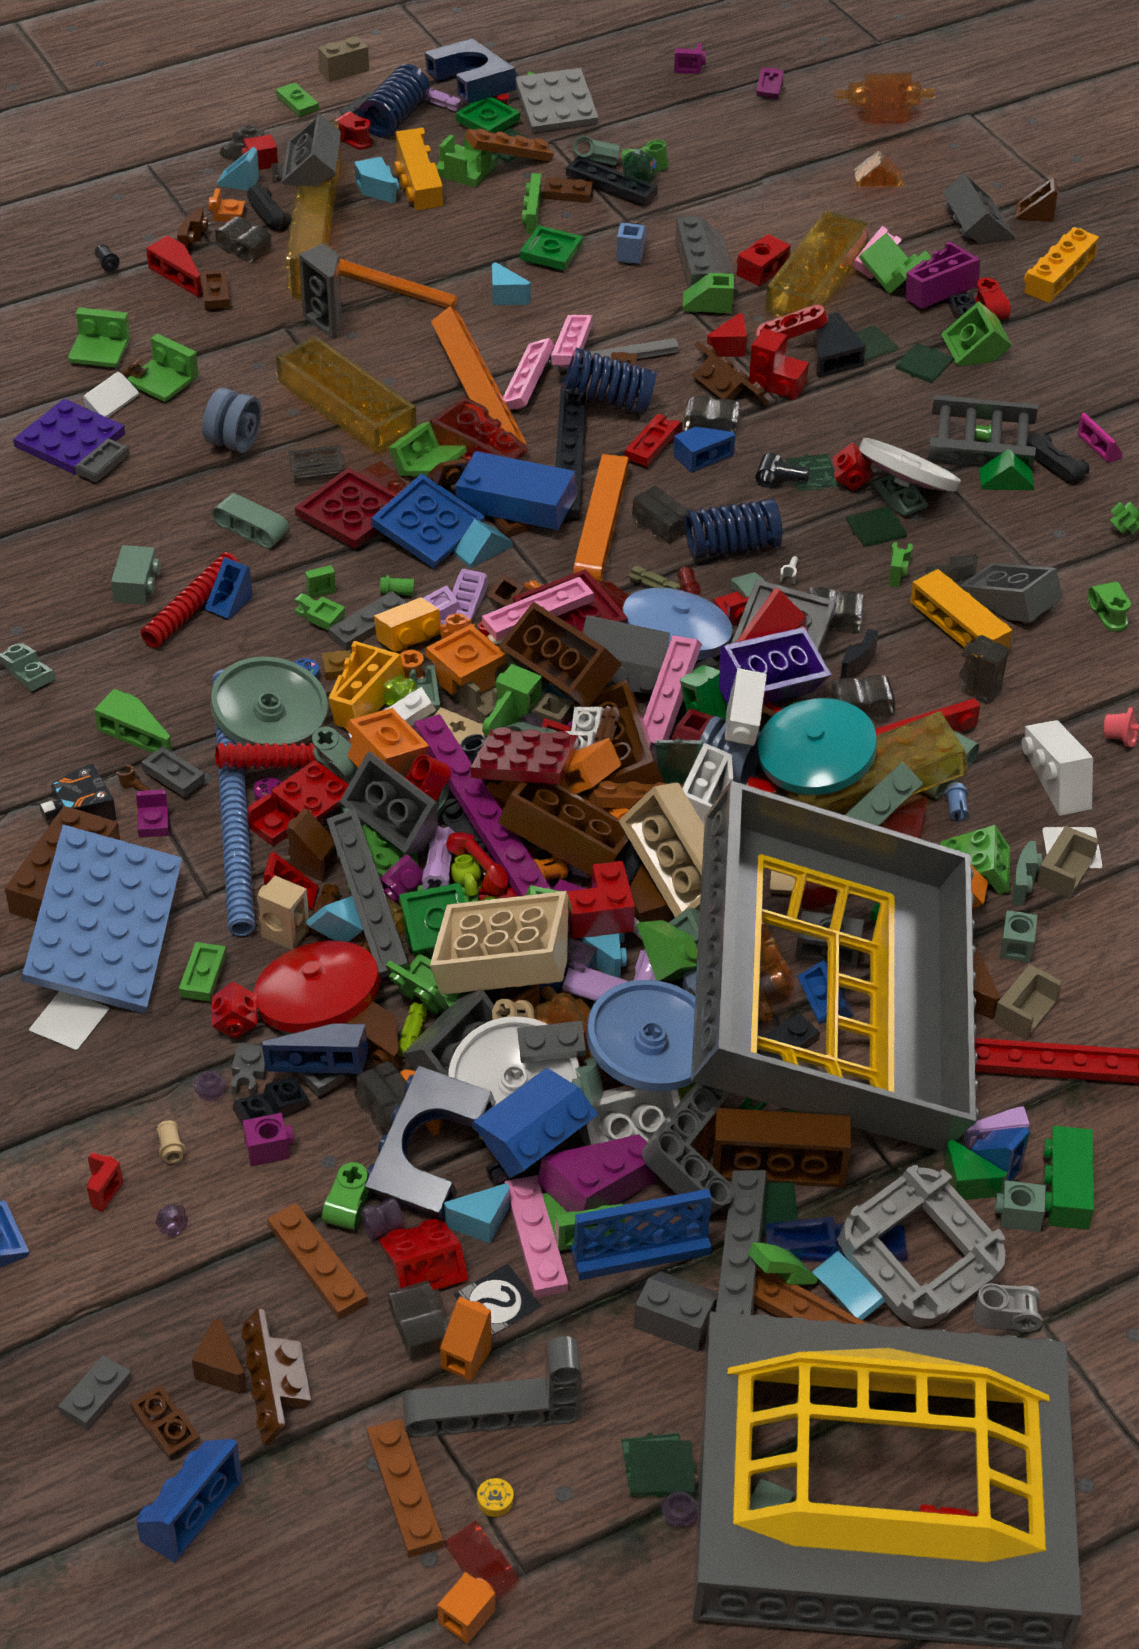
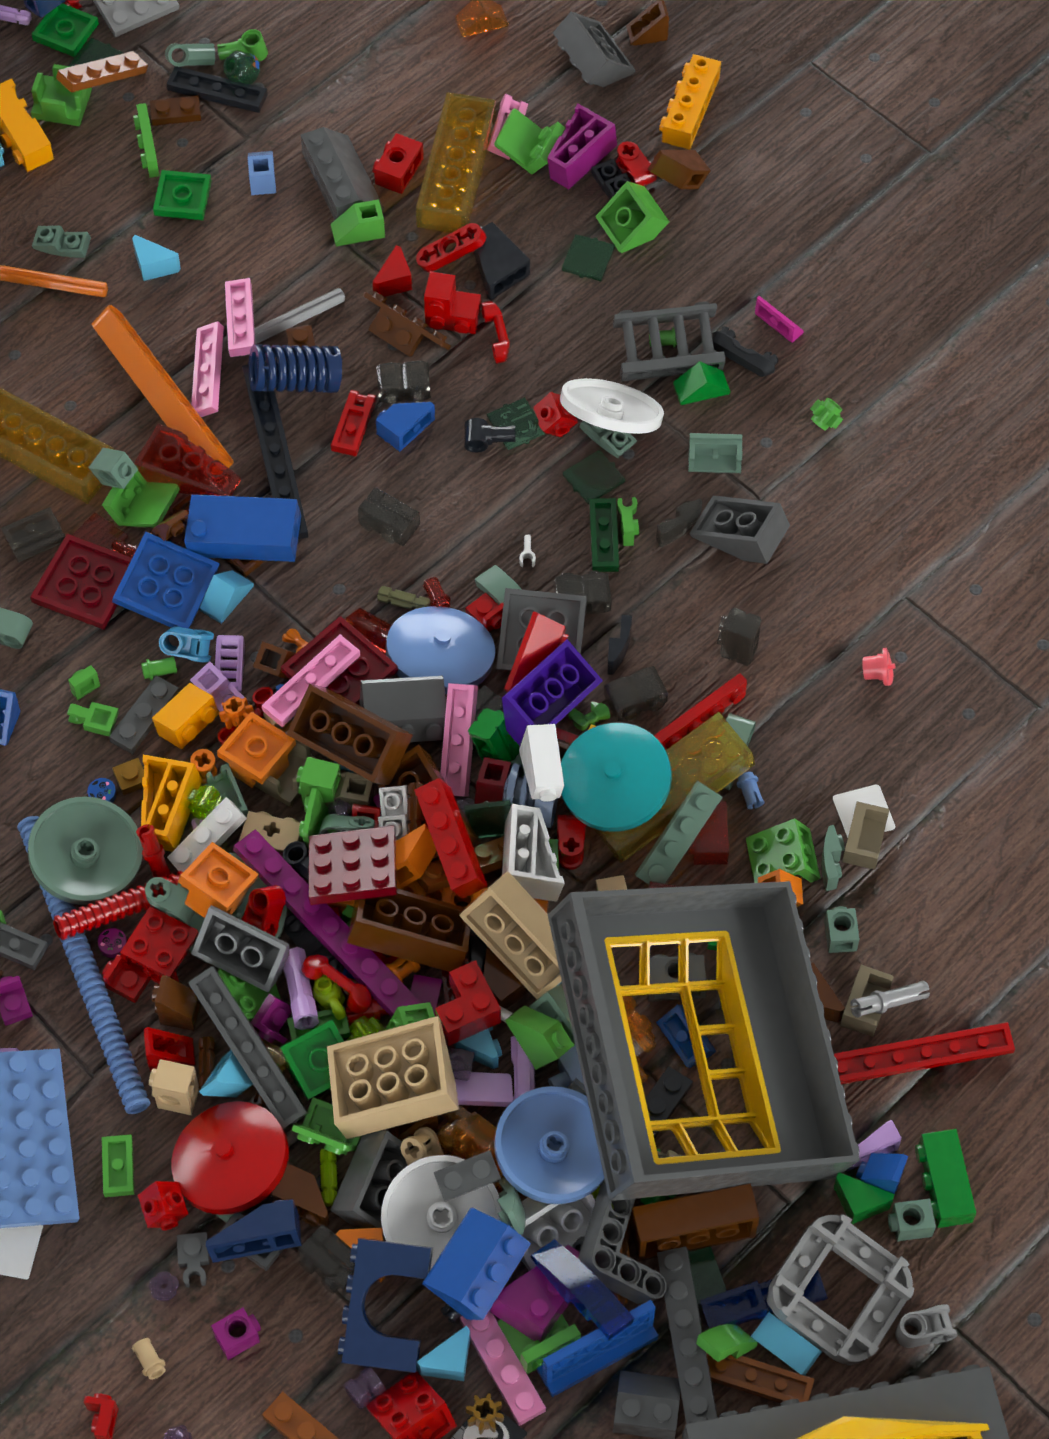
camera: 15 degrees left, 15 degrees up
black slope [233,1077,309,1126] -> none
bright green piece [322,1162,369,1230] -> none
orange beam [573,454,629,584] -> none
dark blue piece [685,499,782,559] -> none
clear green piece [855,325,898,363] -> none
light orange brick [910,569,1012,664] -> none
white wedge [1022,720,1093,816] -> none
bright green piece [1088,581,1131,632] -> none
none -> sand green slope [32,226,91,258]
none -> sand green brick [88,448,138,489]
none -> red pin [136,824,170,878]
none -> dark azure piece [159,626,214,662]
none -> red brick [414,778,488,899]
none -> pearl gold gear [466,1393,504,1435]
none -> red bar [481,301,510,364]
none -> clear blue slope [530,1239,634,1340]
none -> dark green plate [589,498,619,572]
none -> reddish brown slope [648,150,711,189]
none -> sand green hinge [688,433,742,473]
none -> light grey pin [850,981,930,1017]

